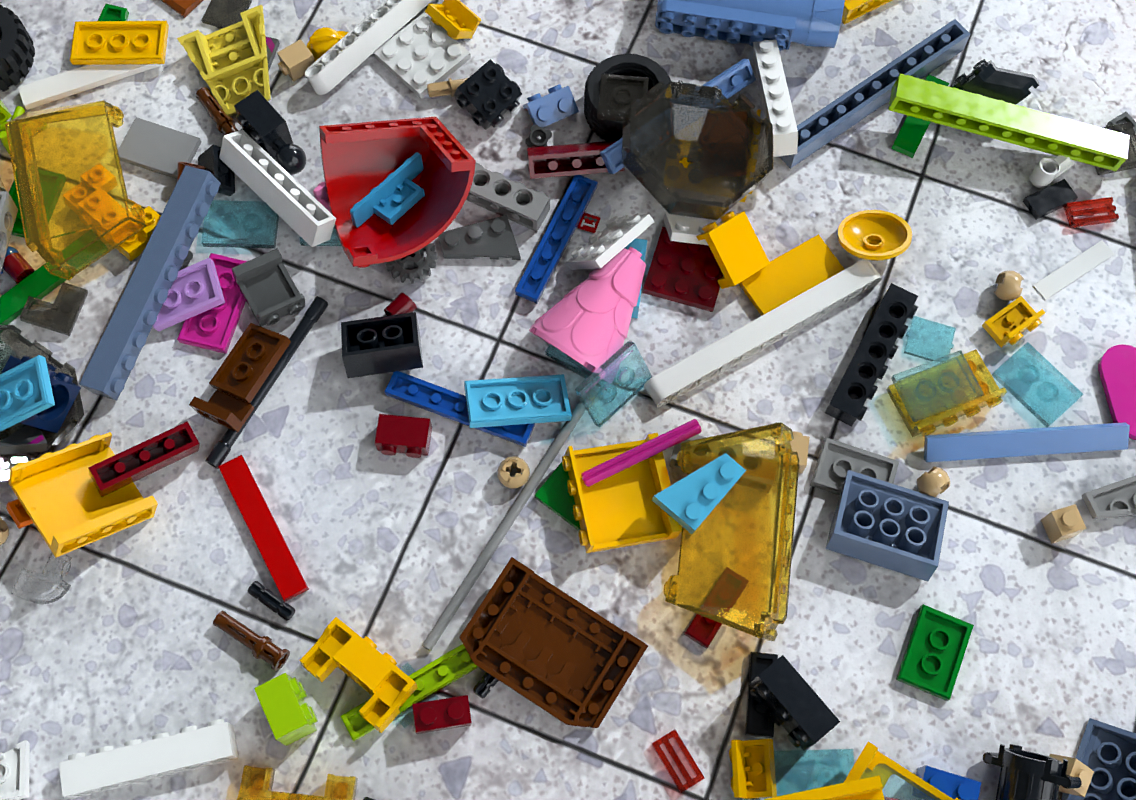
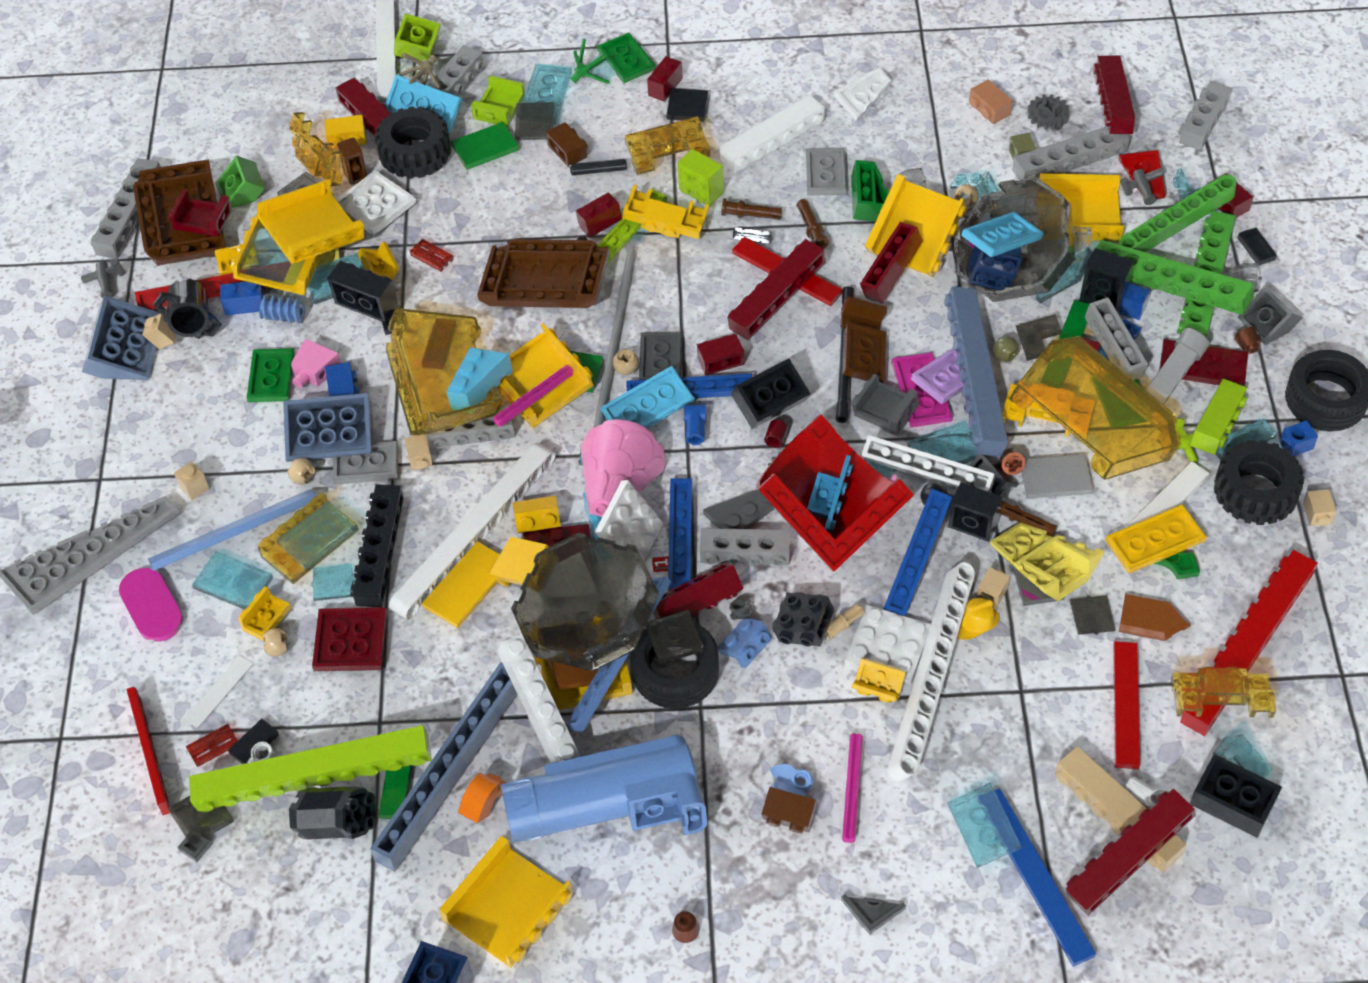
camera: 160 degrees right, 15 degrees down
clear light blue tile [575,340,652,427] -> none
yellow dish [837,210,912,261] -> none
none -> medium blue piece [259,294,305,324]
none -> bright pink torso [291,339,341,388]
none -> dark red plate [312,607,387,672]
none -> blue brick [325,362,360,397]
none -> orange brick [458,773,507,824]
none -> yellow brick [512,496,561,533]
none -> dark grey tile [639,332,682,380]
none -> blue piece [684,405,706,446]
none -> dark red brick [727,239,825,340]
none -> reddish brown pin [796,199,829,249]
none -> light grey tile [806,148,847,196]
none -> green wedge [851,160,889,222]
none -> blue plate [883,489,952,616]
none -> olive piece [993,336,1019,362]

